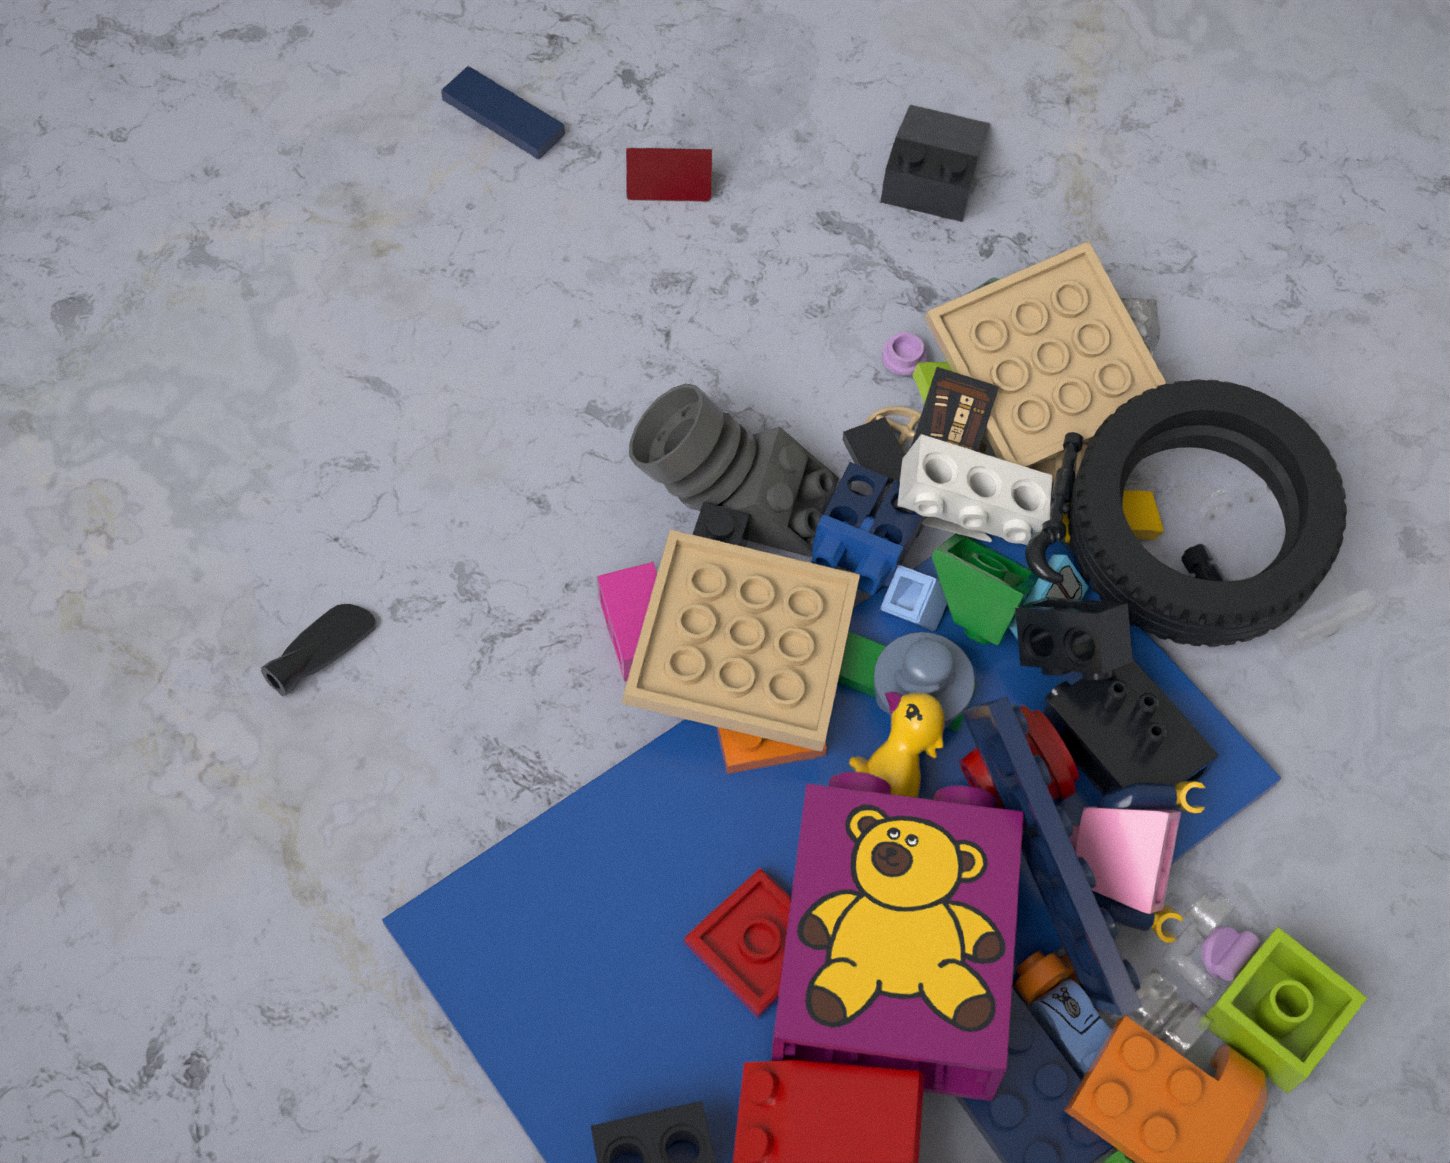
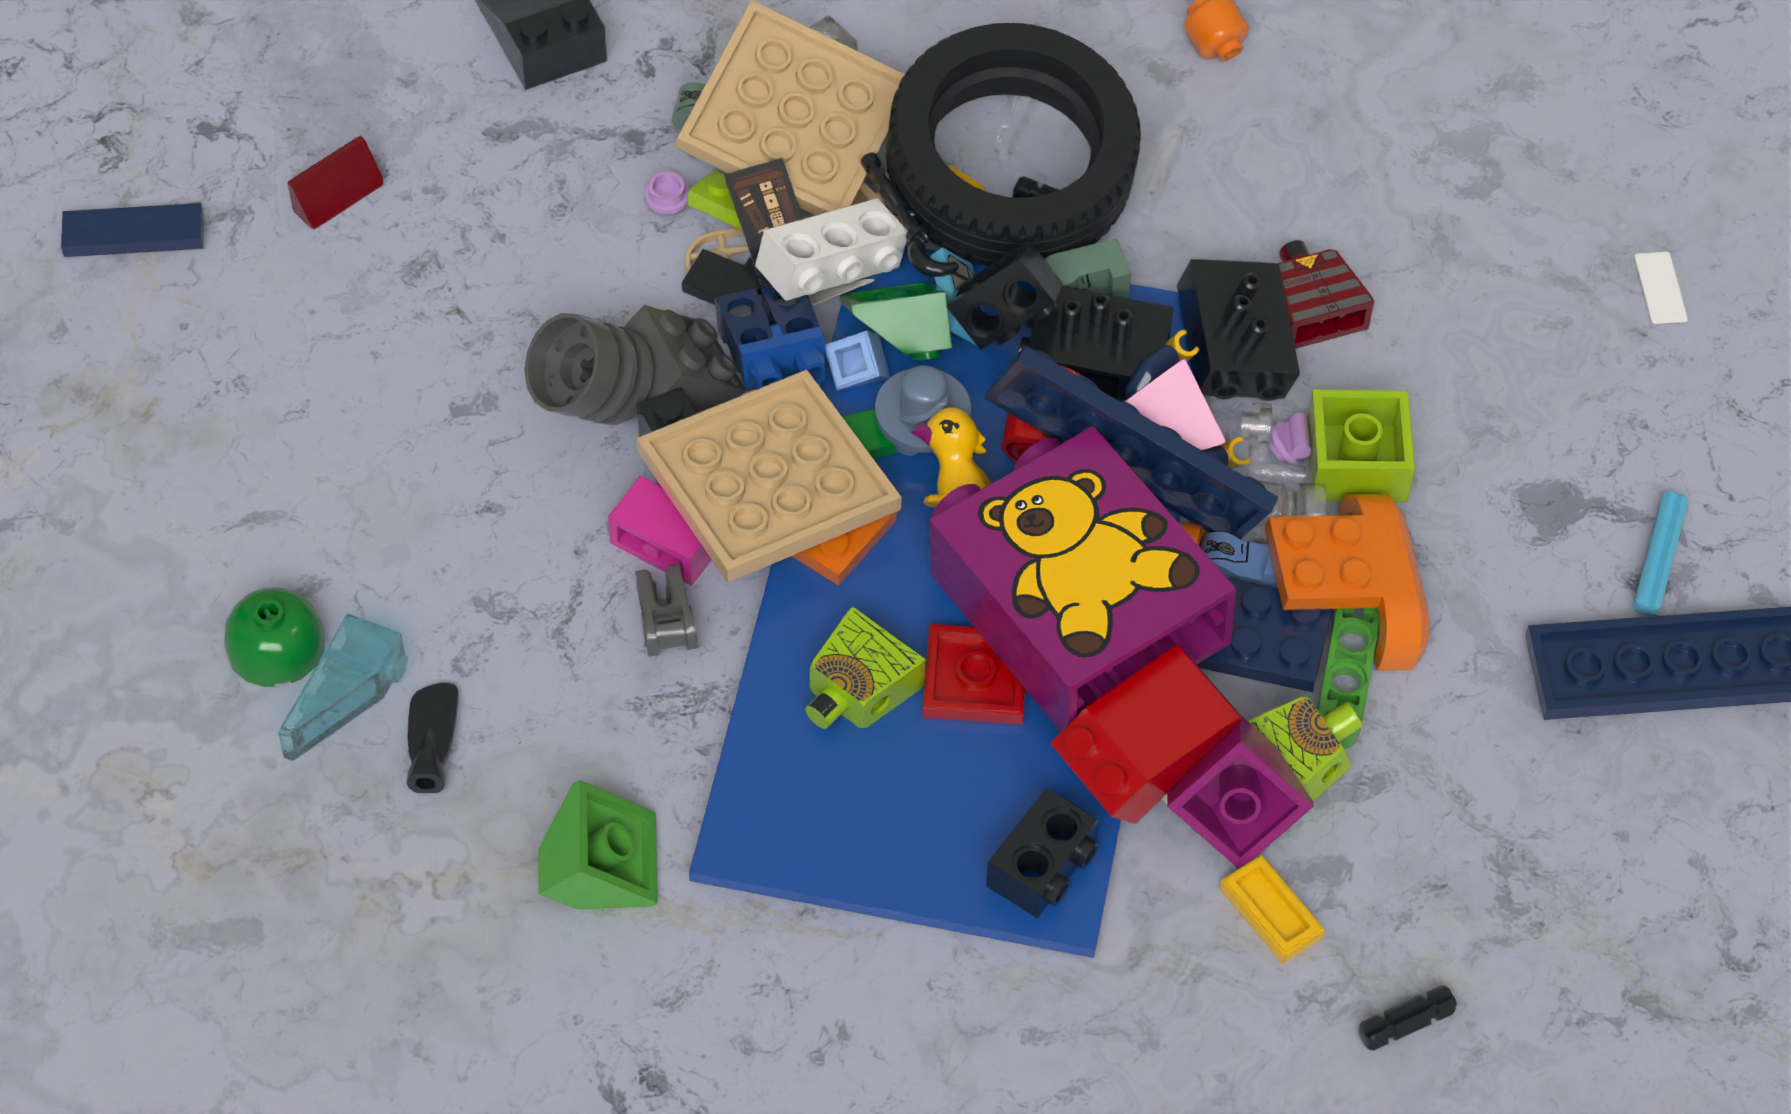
camera: 40 degrees left, 5 degrees down
none -> green cylinder [224,587,324,687]
none -> clear light blue slope [278,613,408,761]
none -> bright green slope [538,780,658,910]
none -> dark grey piece [635,564,698,657]
none -> lime torso [805,607,926,729]
none -> sand green leg [1045,238,1131,299]
none -> black piece [1177,259,1300,401]
none -> dark red torso [1279,240,1374,349]

